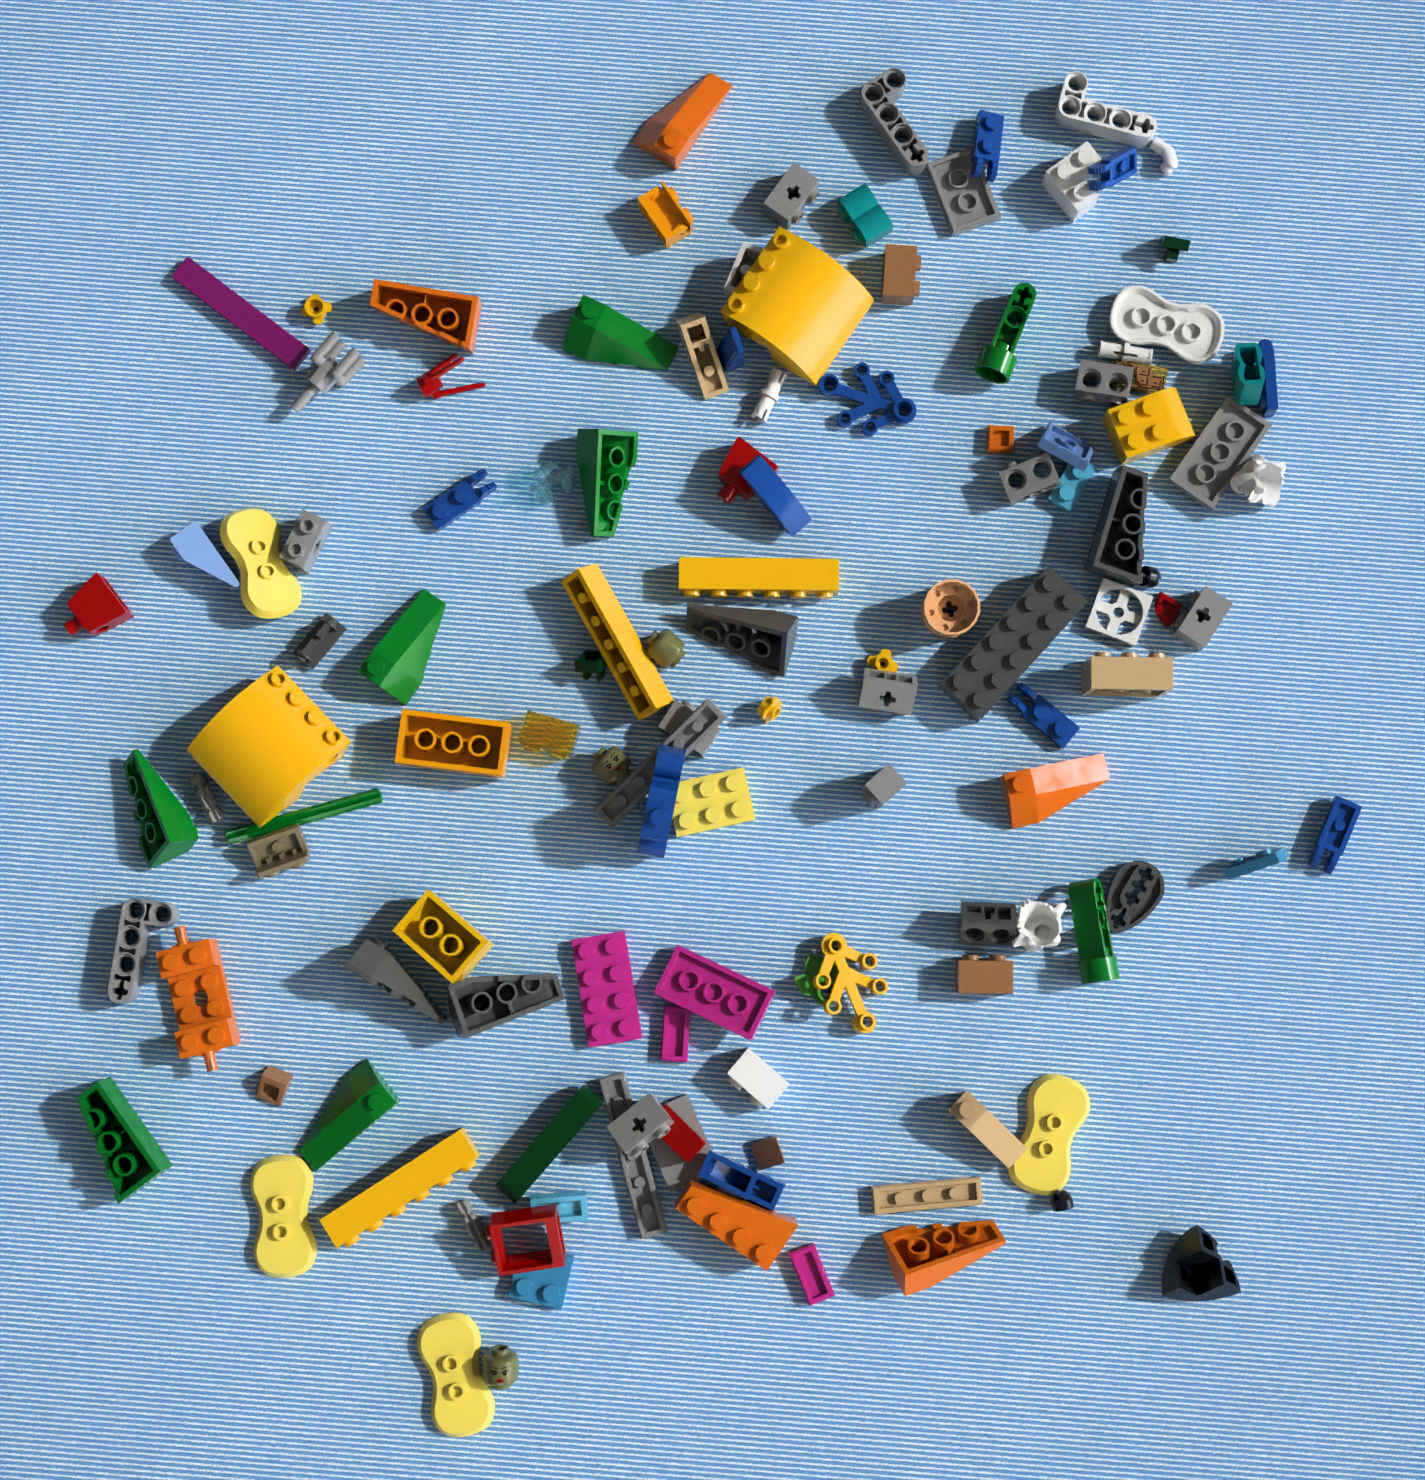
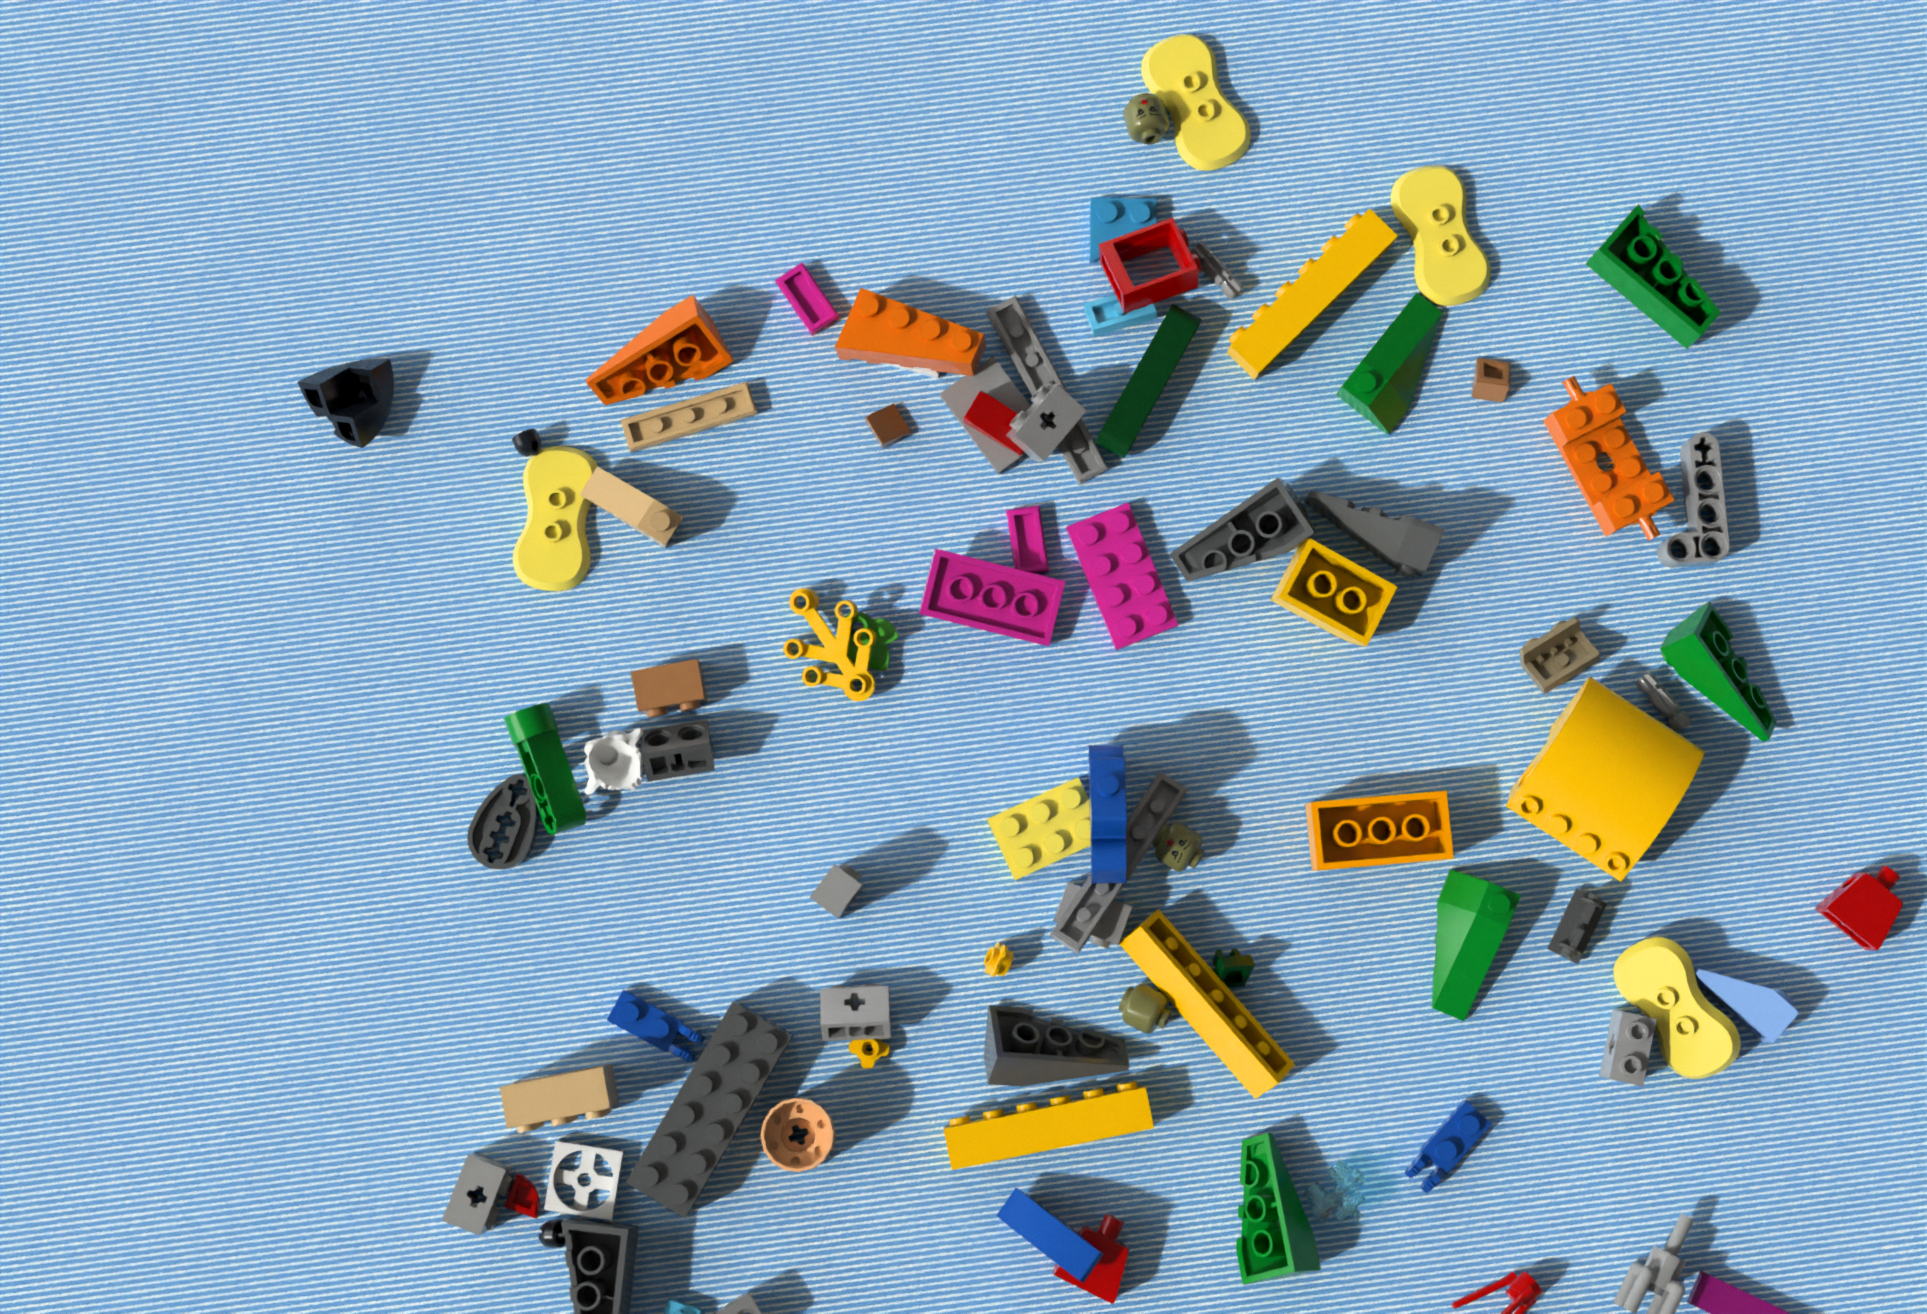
camera: 165 degrees right, 0 degrees up
green axle [225,788,383,844] -> none
clear yellow brick [519,710,581,761] -> none
blue slope [698,1150,785,1211] -> none
white brick [727,1047,790,1110] -> none
orange wedge [999,753,1110,829] -> none
dark azure wing [1224,847,1288,880] -> none
blue hinge [1308,796,1362,875] -> none

